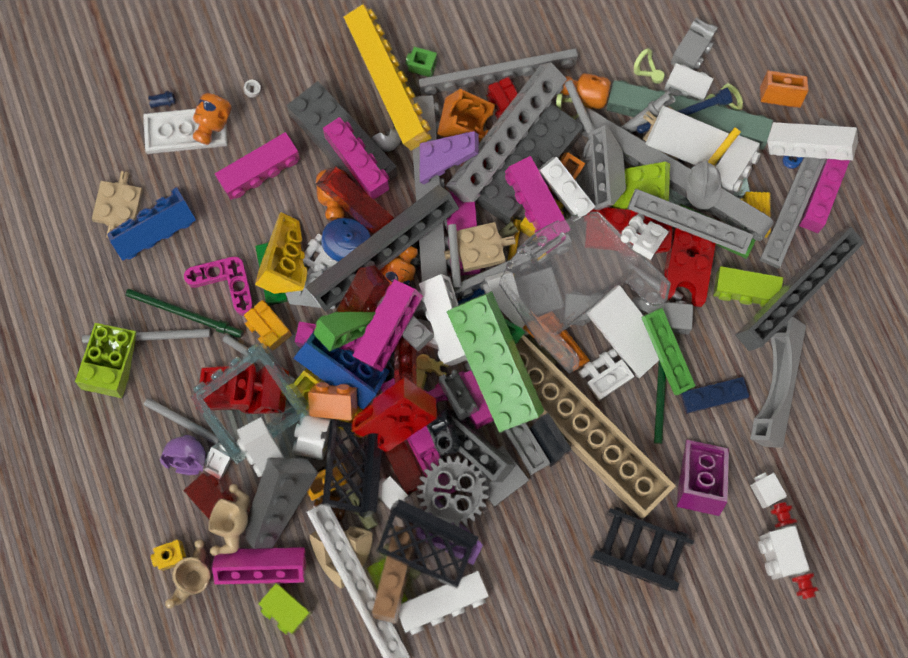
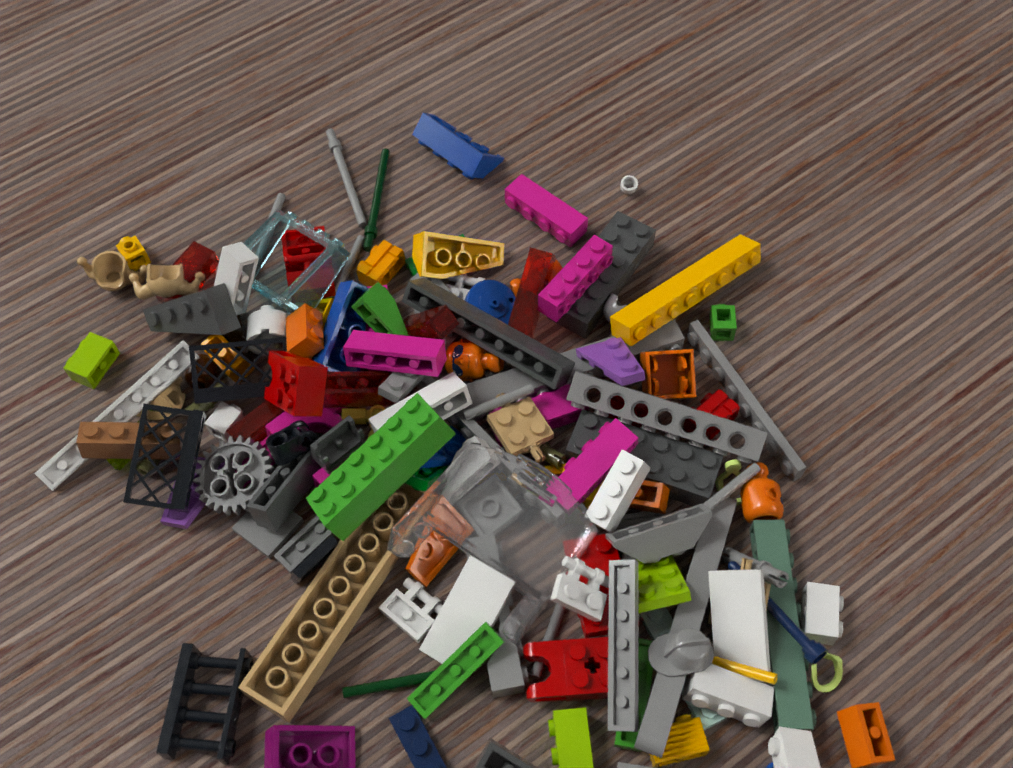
camera: 75 degrees right, 15 degrees down
lime slope [75,323,137,398] -> none
tan plate [92,171,143,239] -> none
white tile [143,109,227,154] -> none
dark blue pin [148,91,176,109] -> none
medium lavender cylinder [160,435,206,475] -> none
dark pink beam [184,257,254,316] -> none
orange piece [193,93,231,145] -> none
dark pink brick [212,547,306,584] -> none
white brick [399,571,489,635] -> none
yellowish green piece [634,48,664,83] -> none
light grey hinge [671,17,718,70] -> none

